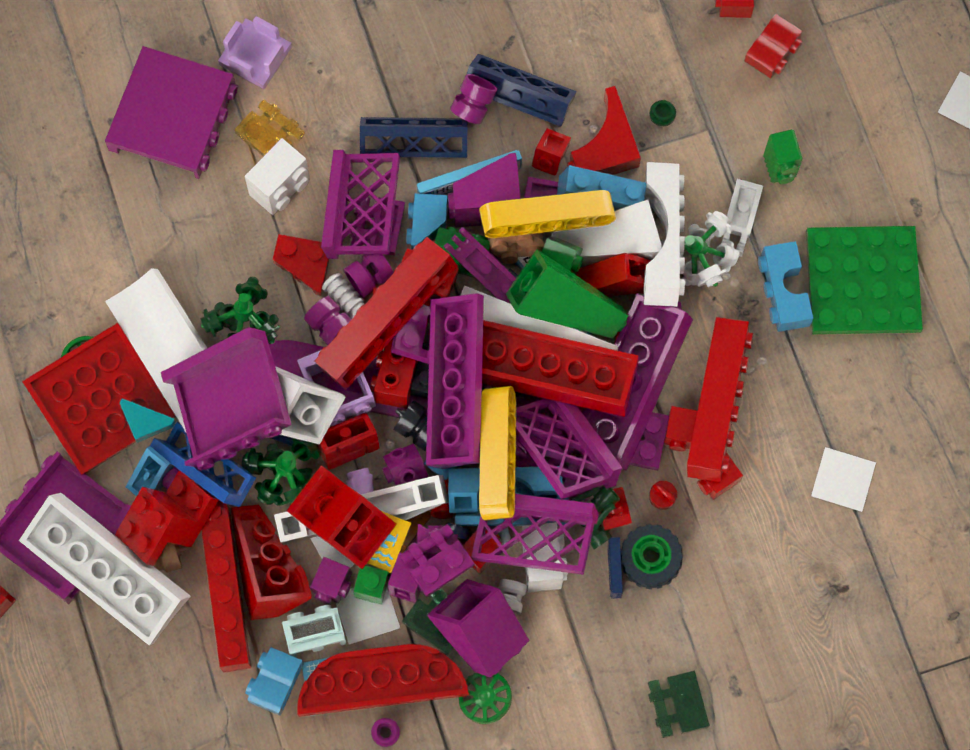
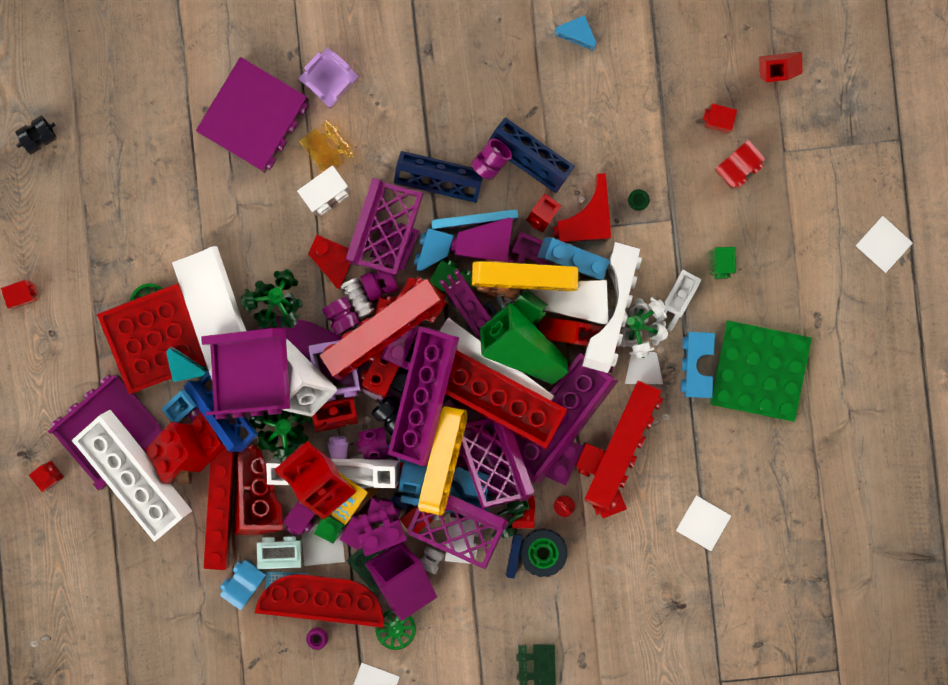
camera: 10 degrees right, 15 degrees up
none -> white sticker [625,352,663,384]

